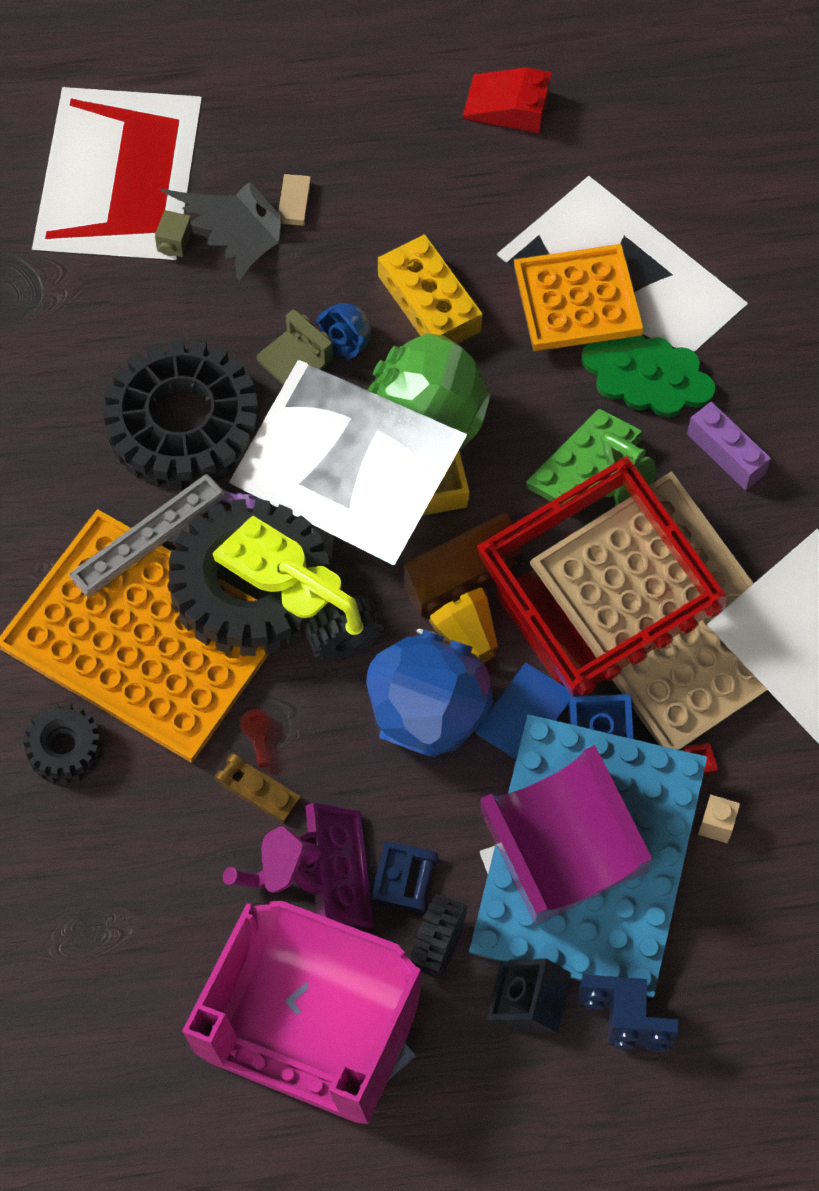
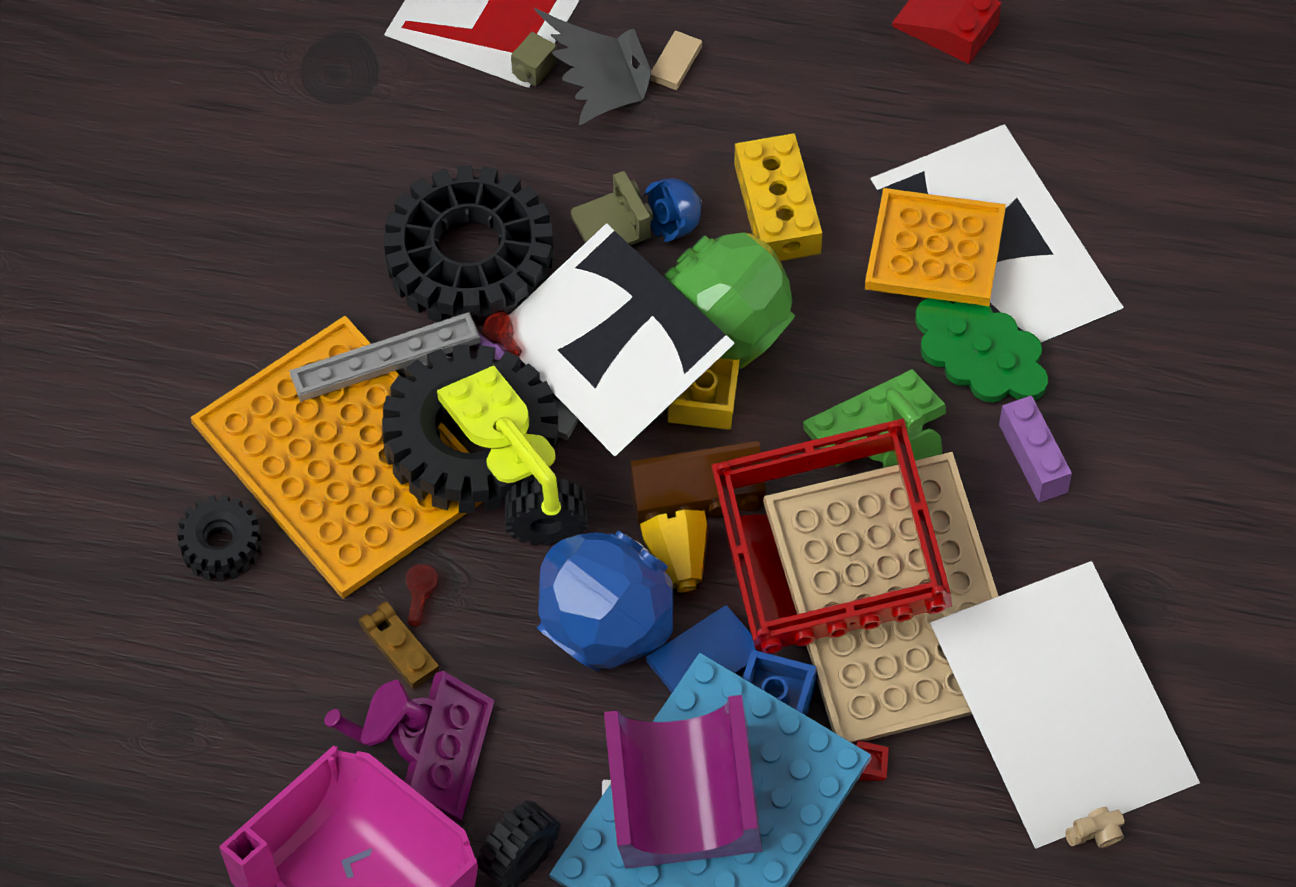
camera: 20 degrees right, 5 degrees down
dark blue plate [371,841,439,914] -> none
tan brick [698,794,740,843] -> none
none -> clear red plate [483,312,522,357]

